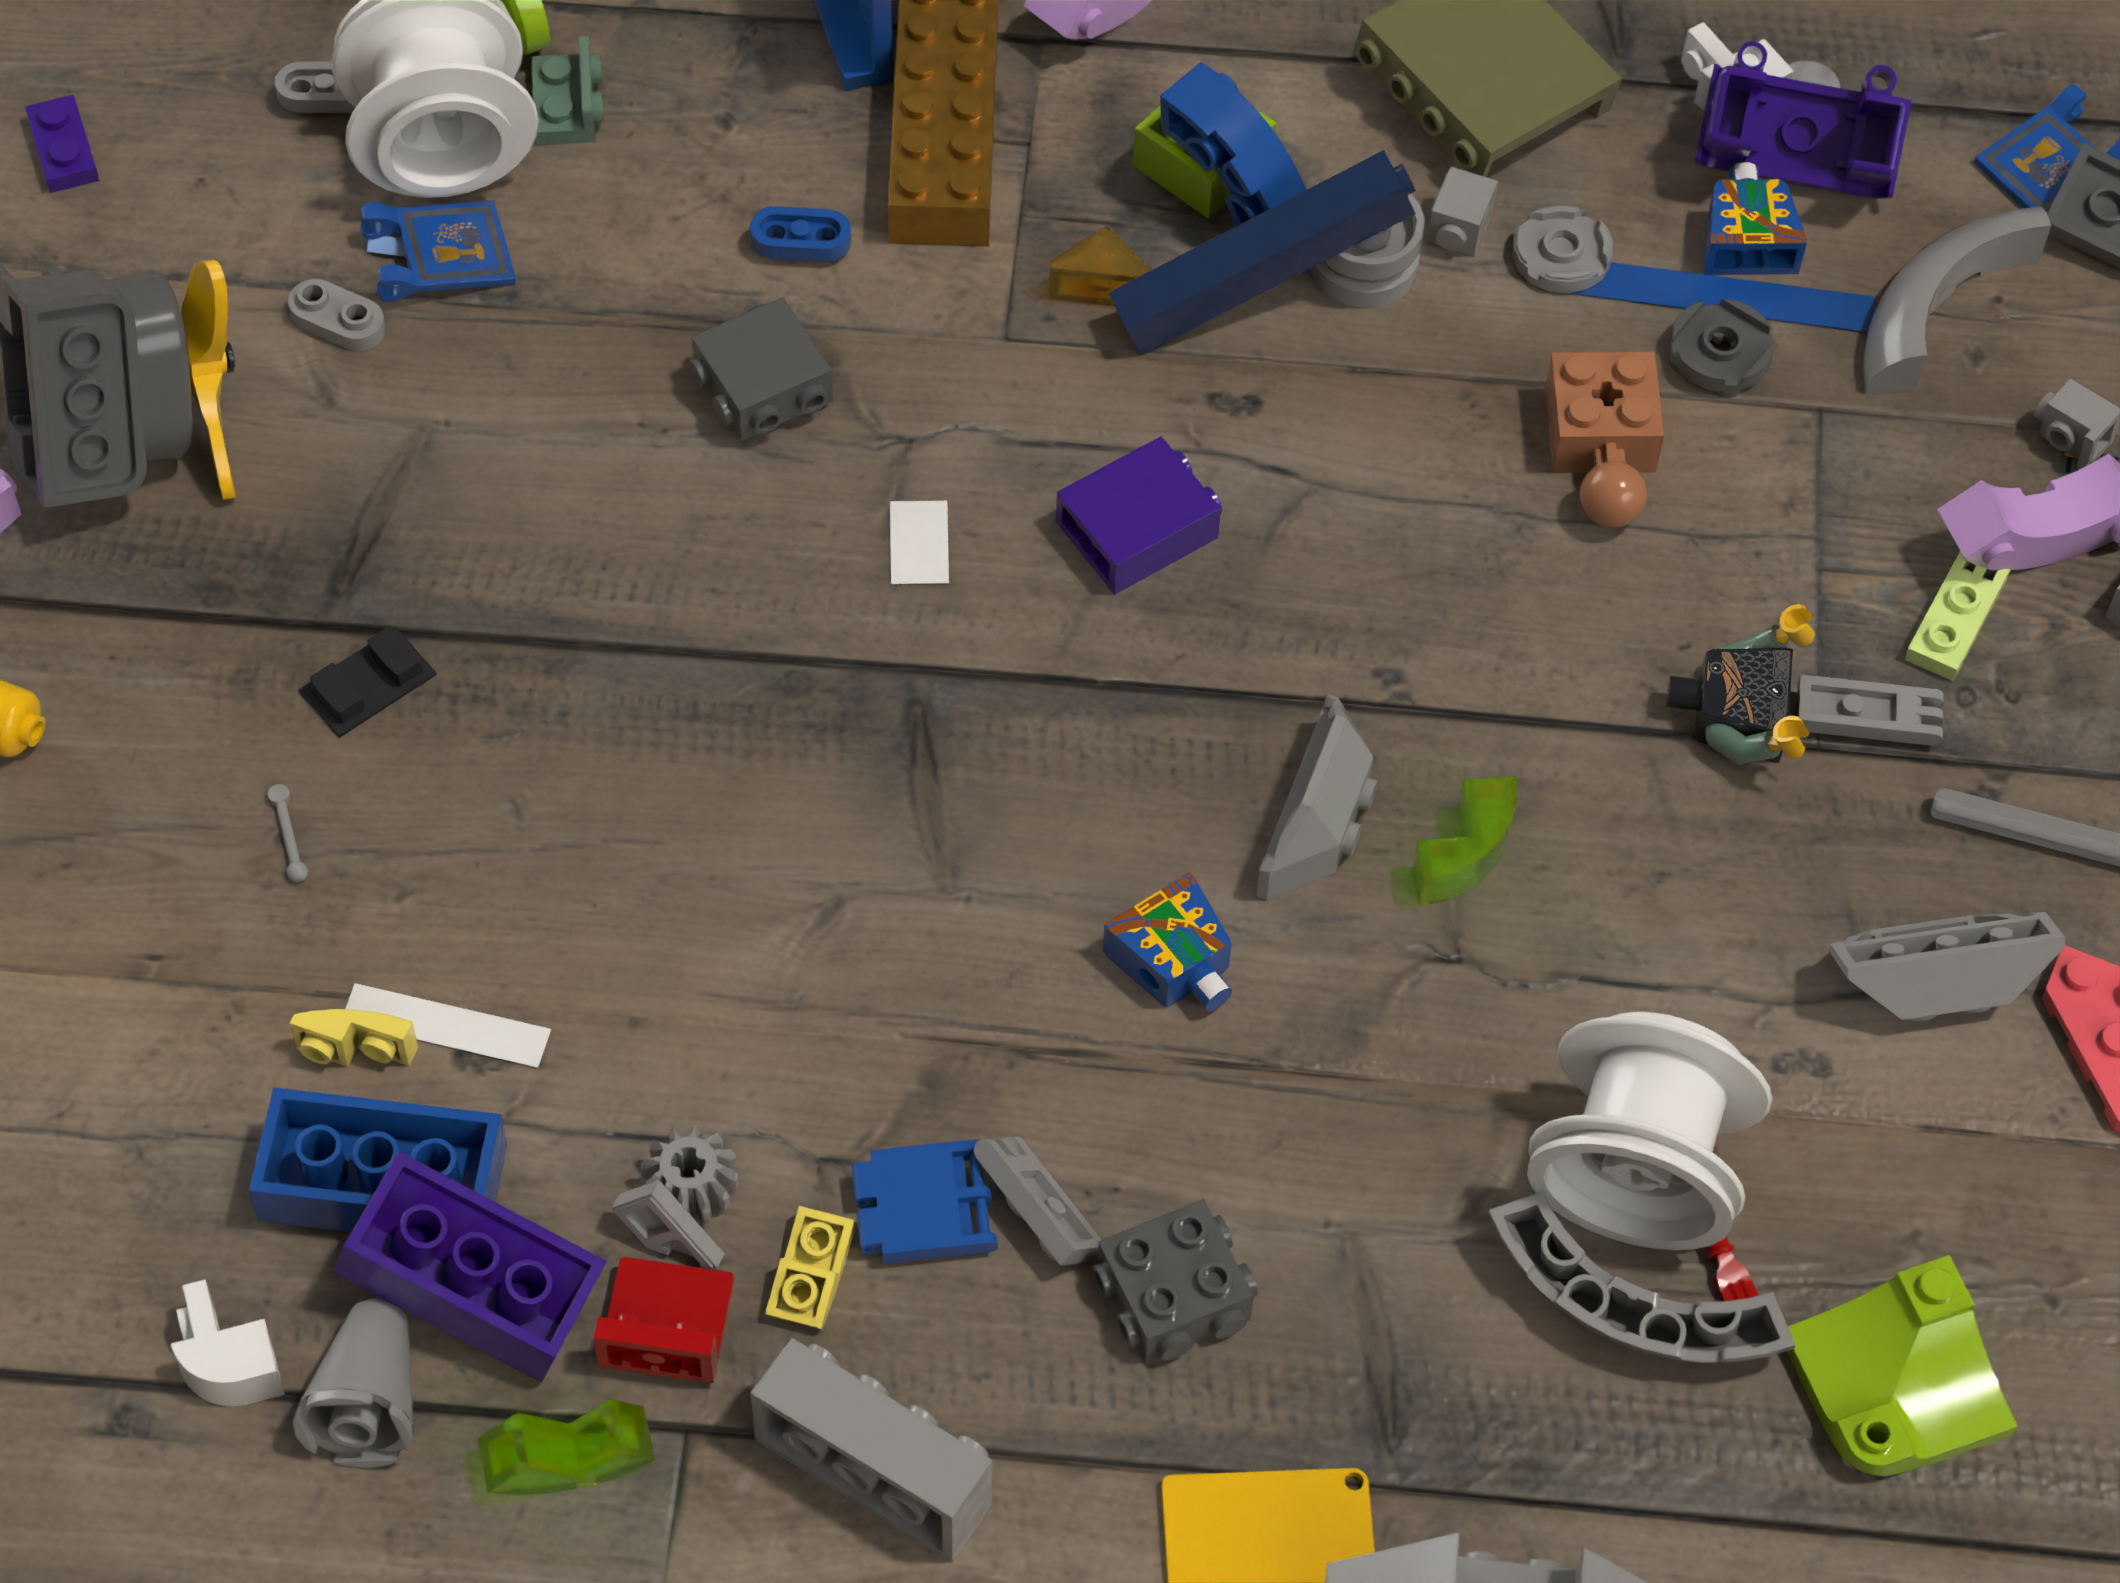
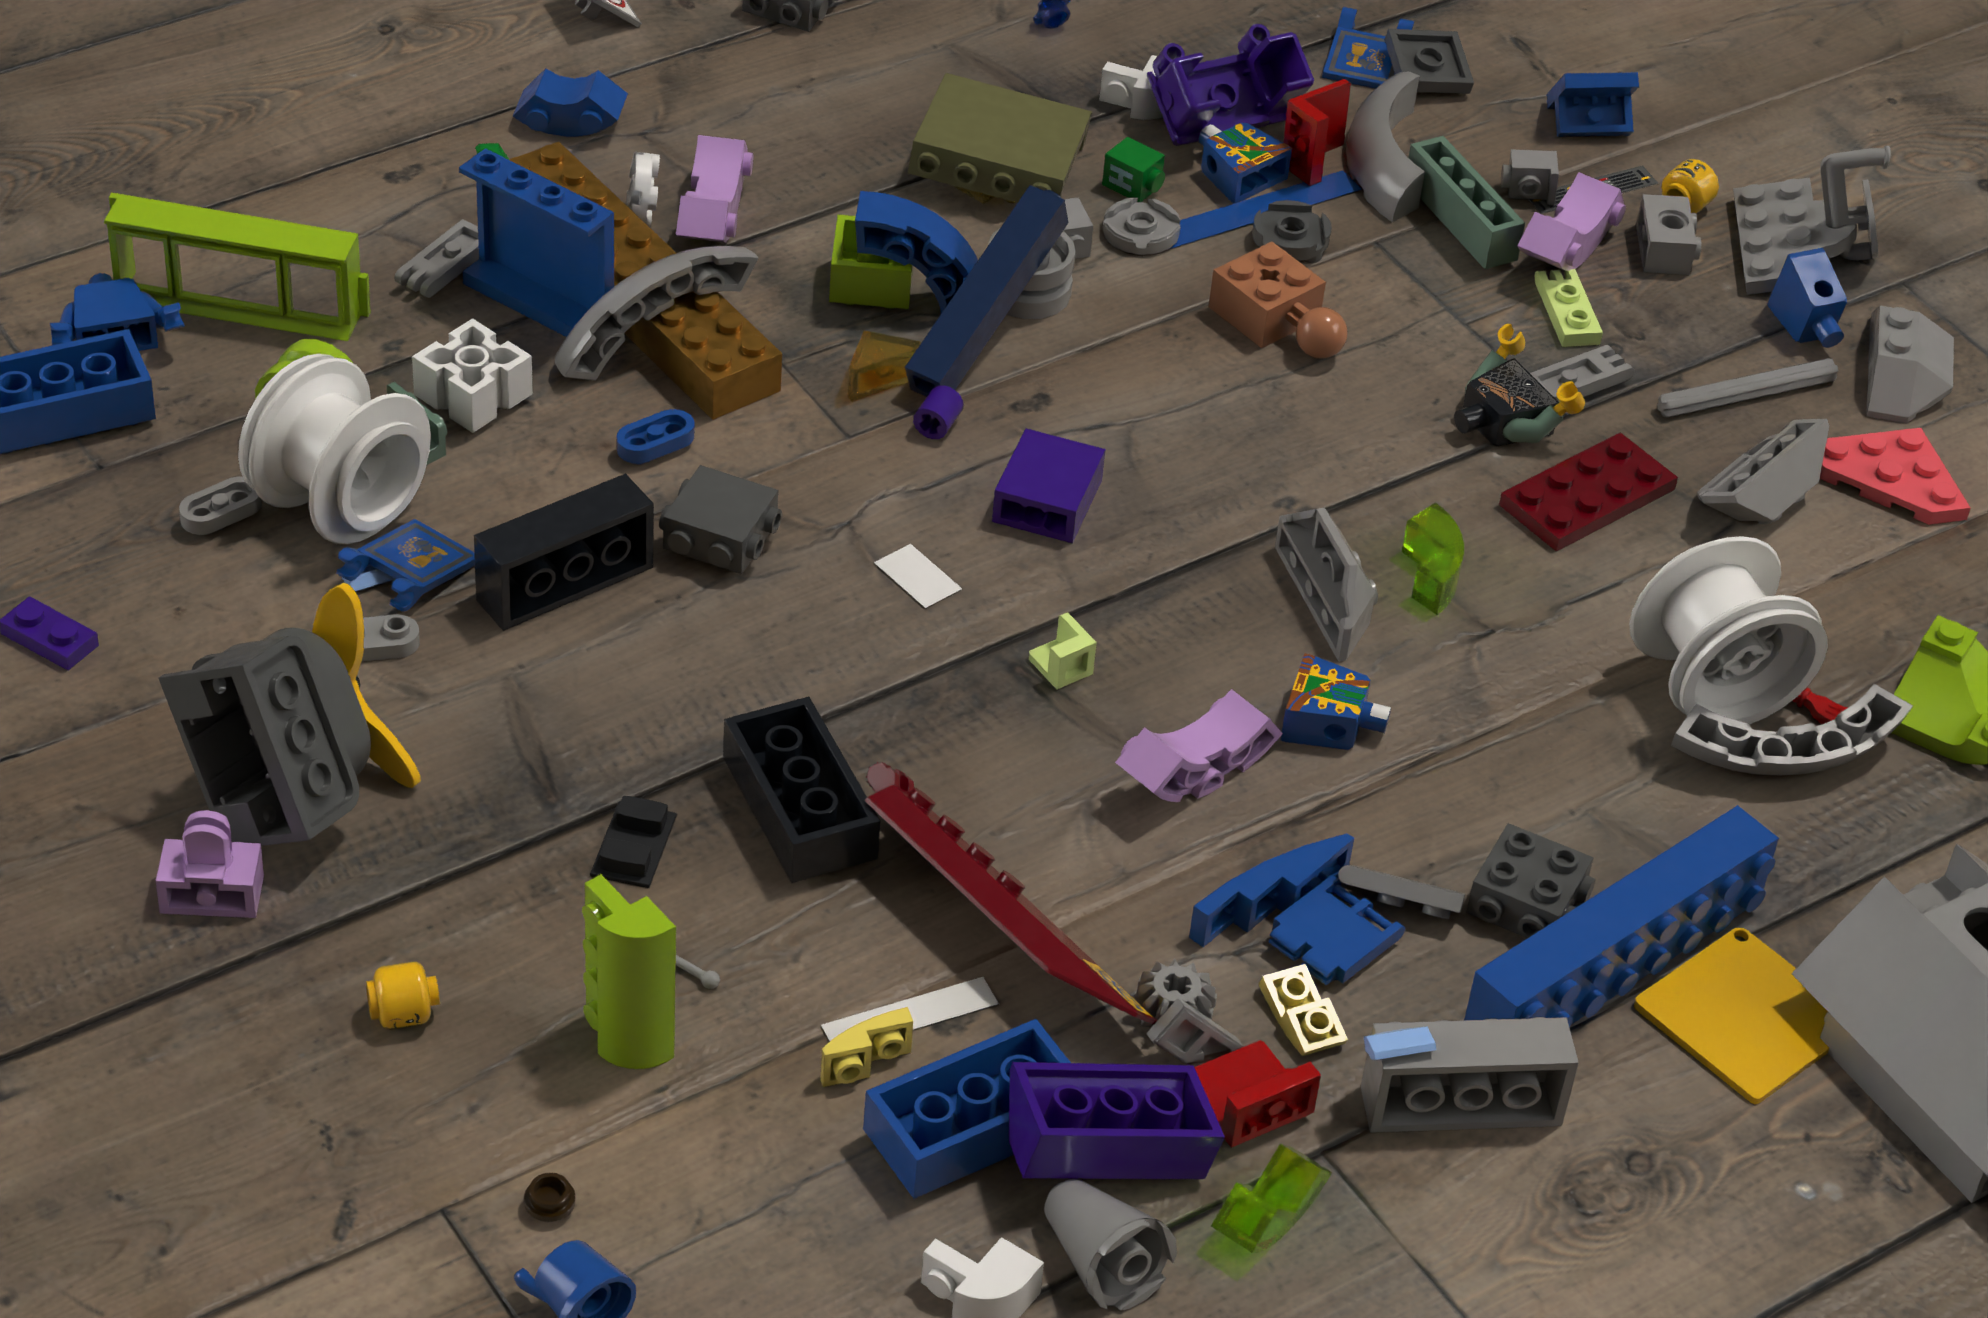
camera: 40 degrees left, 15 degrees down
none -> white brick [412,318,533,433]
none -> black brick [474,473,654,631]
none -> light grey brick [555,246,759,381]
none -> lime brick [582,874,676,1069]
none -> black brick [723,696,881,883]
none -> dark red hinge [865,762,1157,1025]
none -> dark purple gear [913,385,964,439]
none -> yellowish green panel [1029,612,1097,690]
none -> green brick [1102,137,1165,202]
none -> lavender brick [1115,689,1283,802]
none -> blue slope [1189,833,1354,947]
none -> red bracket [1283,79,1351,186]
none -> light blue piece [1364,1026,1436,1060]
none -> sand green brick [1408,136,1525,269]
none -> blue brick [1464,805,1779,1028]
none -> dark red plate [1499,432,1678,552]

